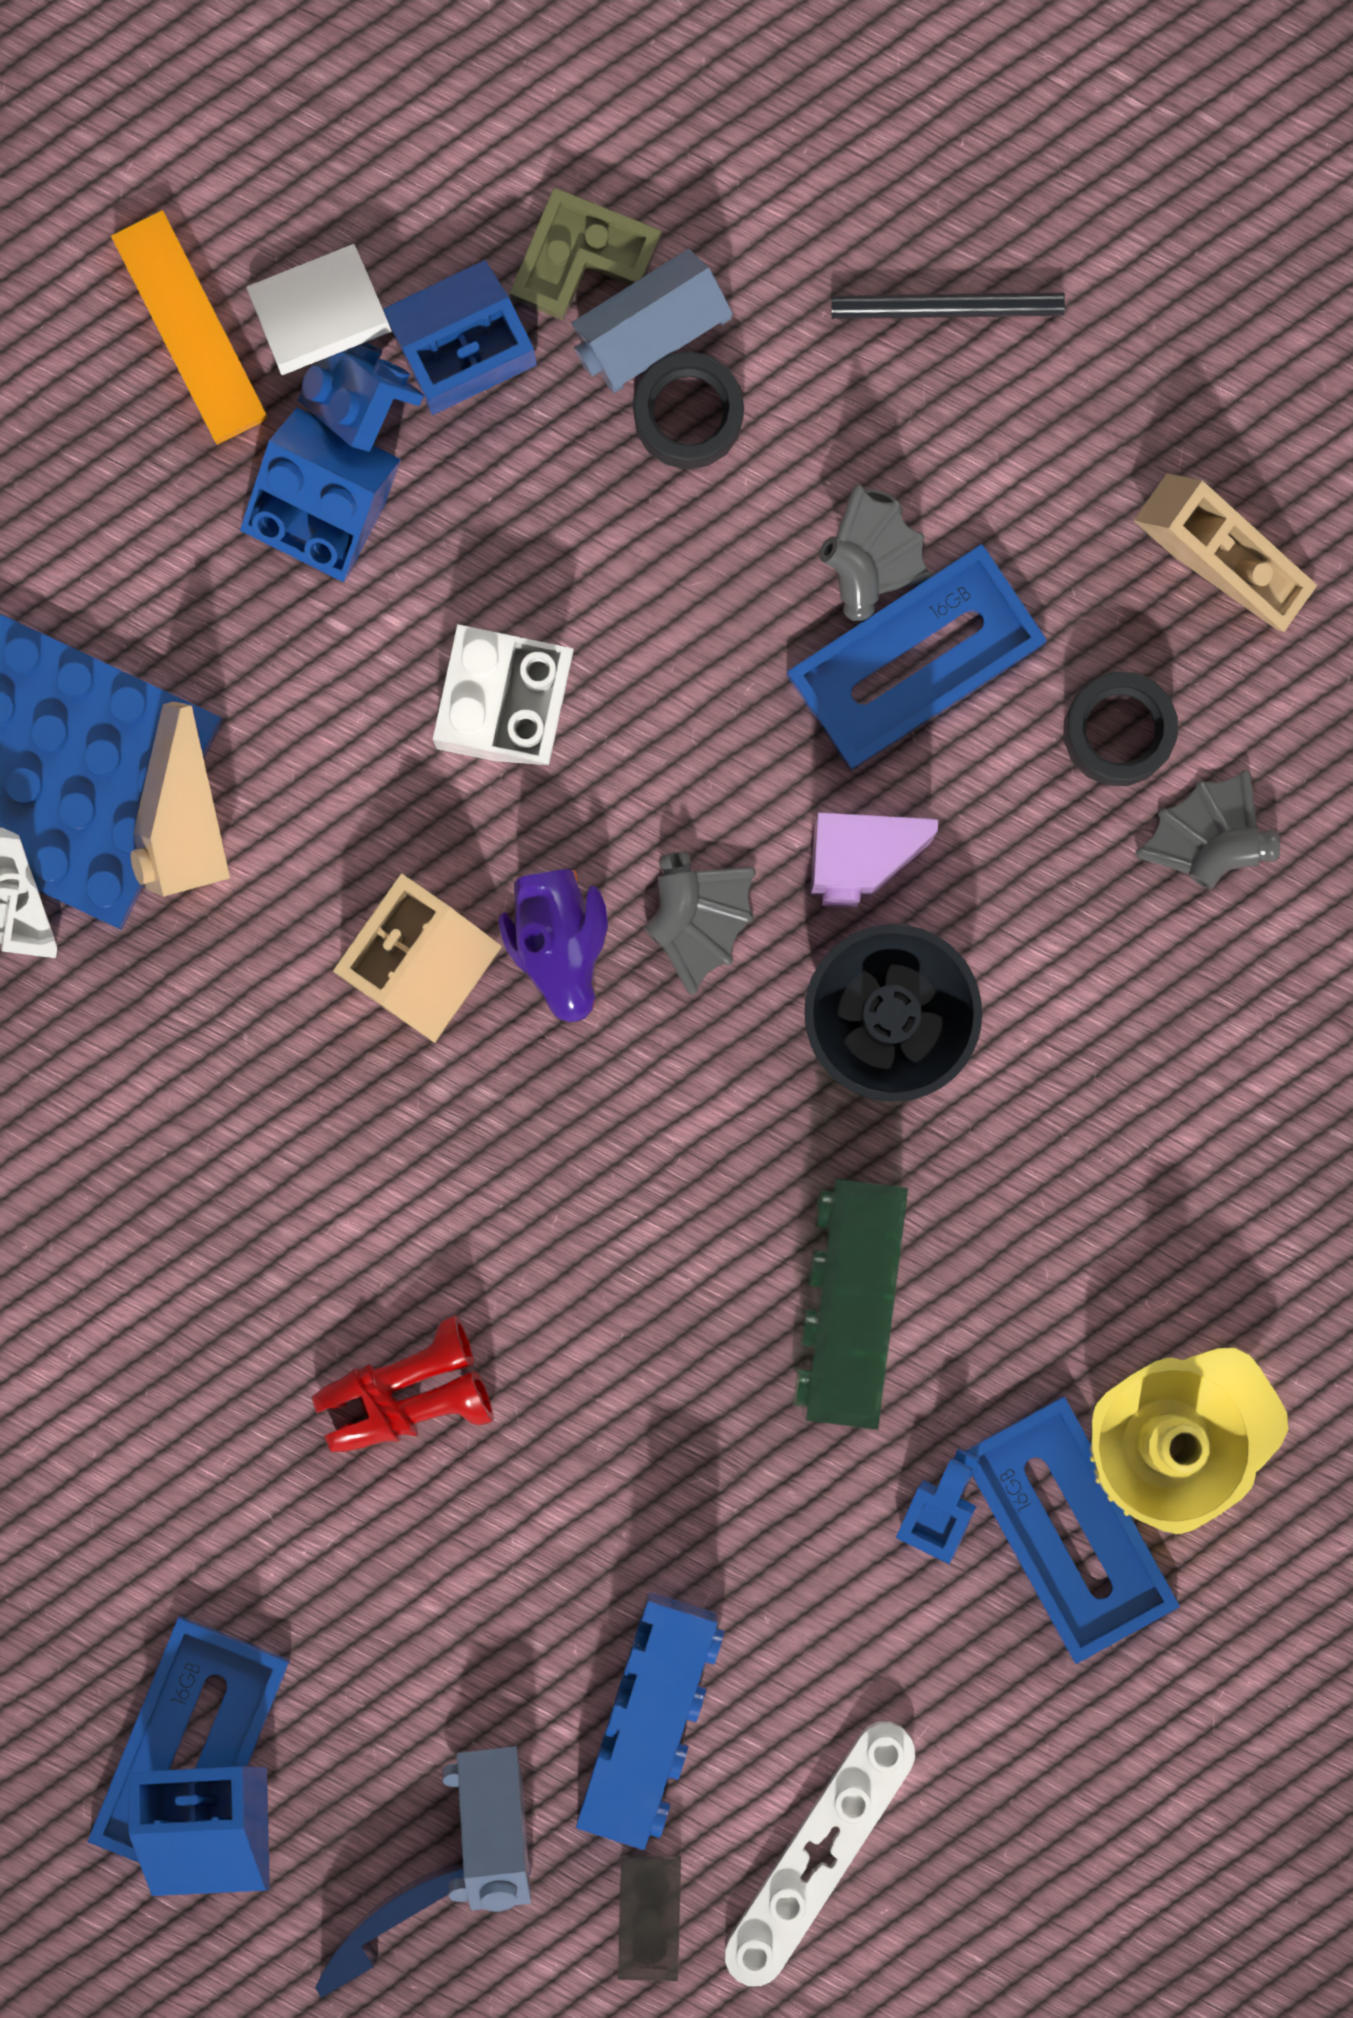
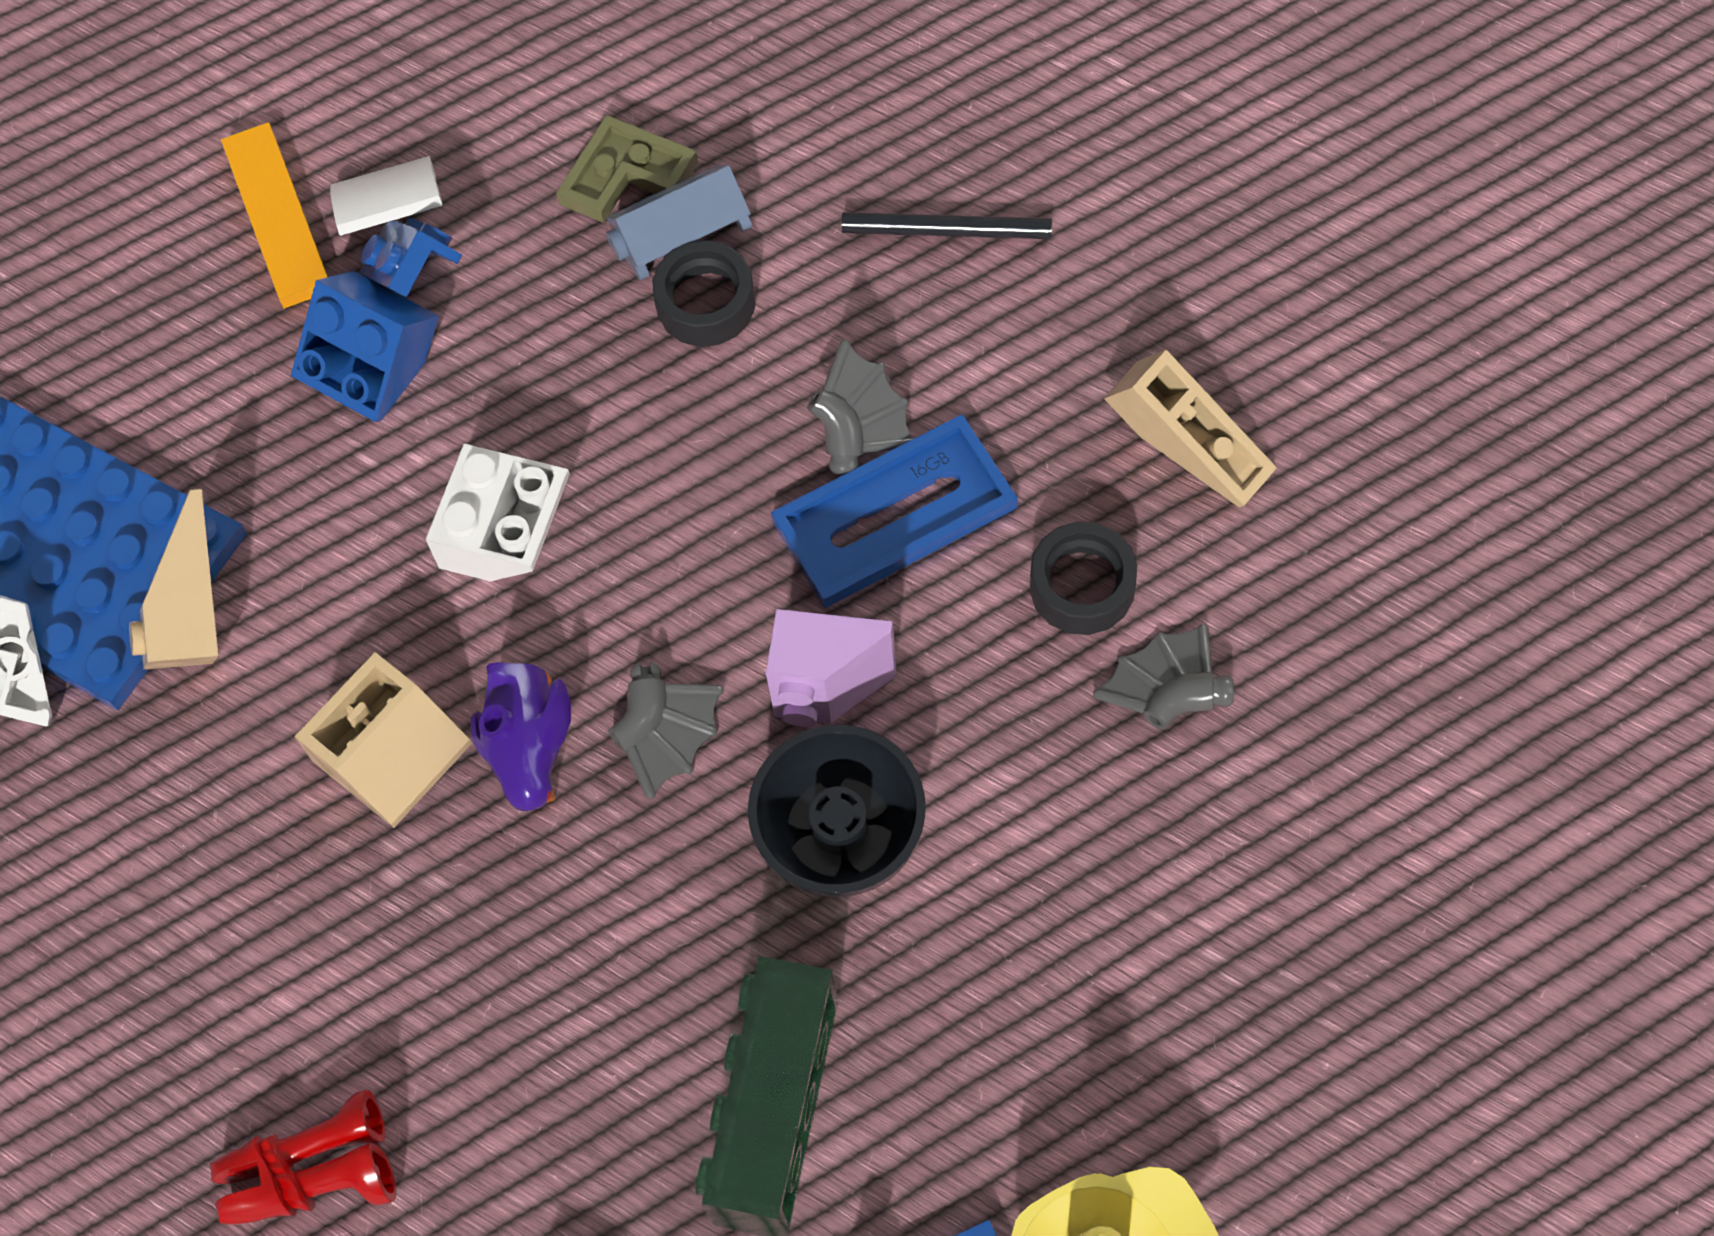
camera: 10 degrees right, 20 degrees down
blue slope [383,260,537,416] -> none

